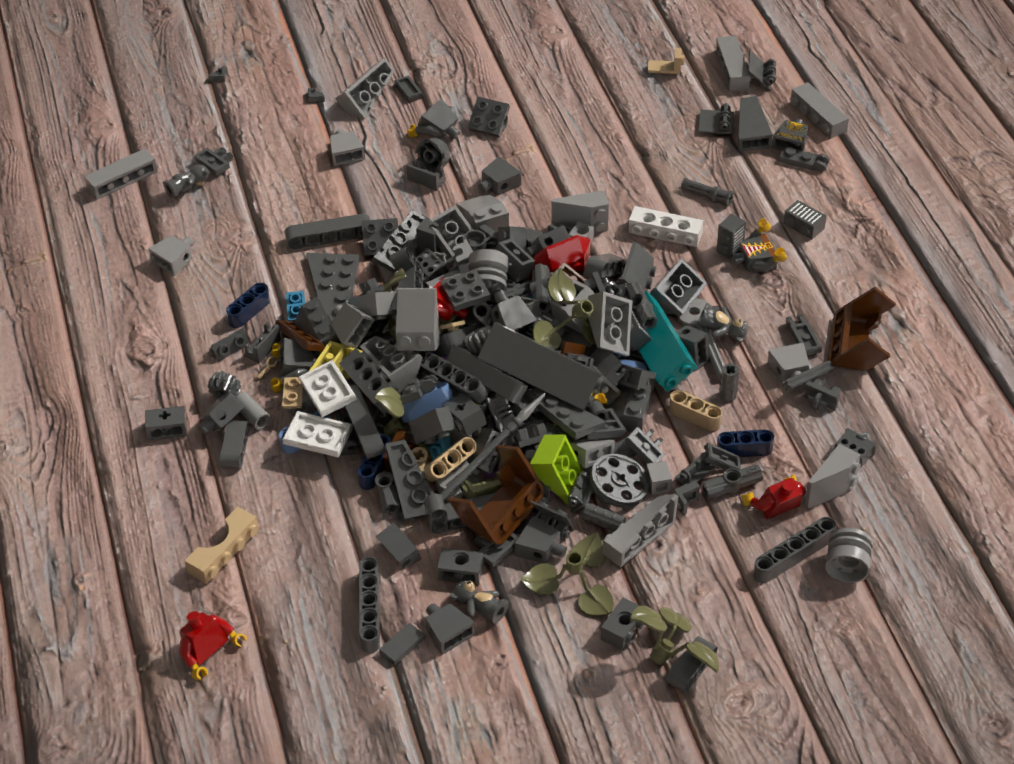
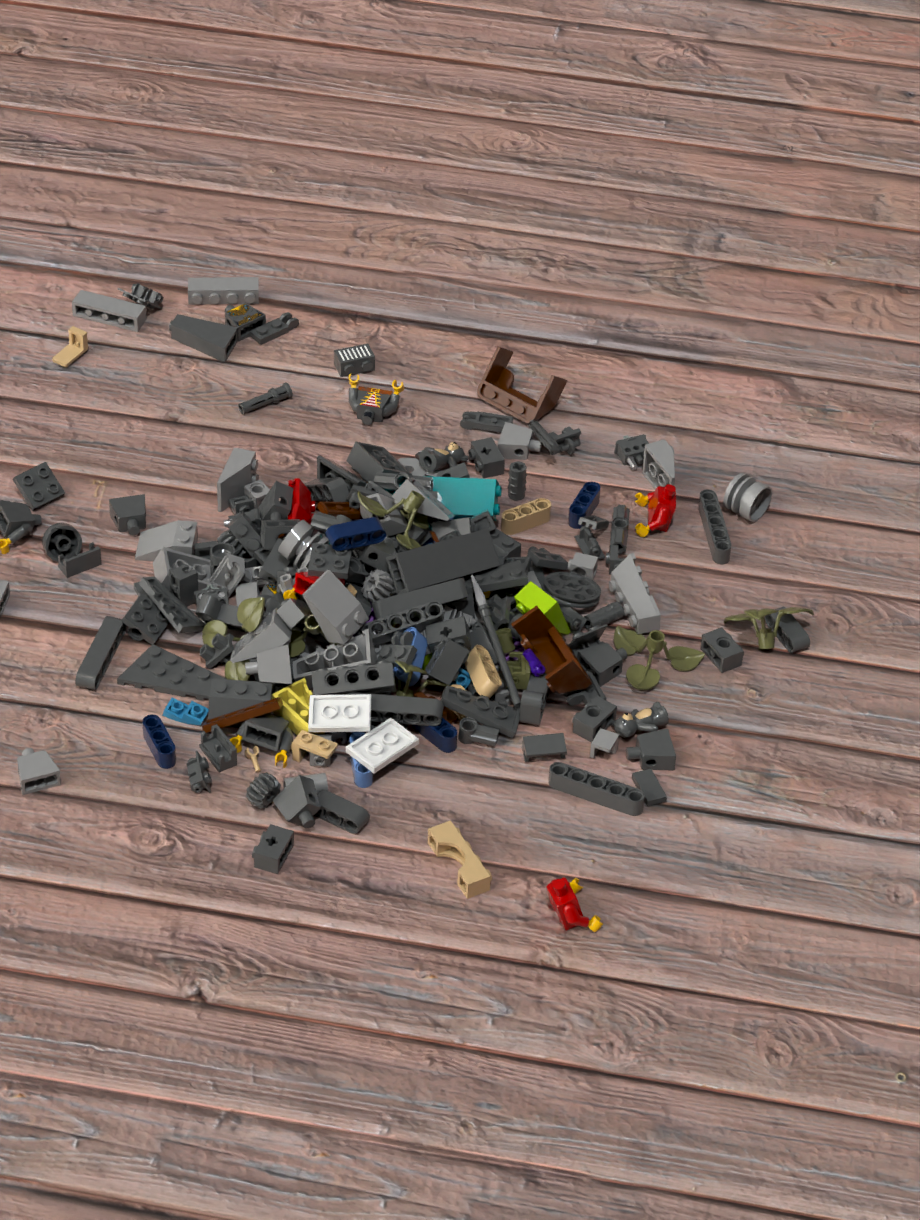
camera: 65 degrees left, 5 degrees down
white brick [628,206,704,247] -> none
dark grey hinge [698,103,734,135] -> none
dark grey brick [716,213,746,259] -> none
none -> dark blue beam [326,517,387,551]
none -> dark grey brick [468,437,505,479]
none -> dark purple arm [522,648,545,676]
none -> light grey panel [590,728,619,758]

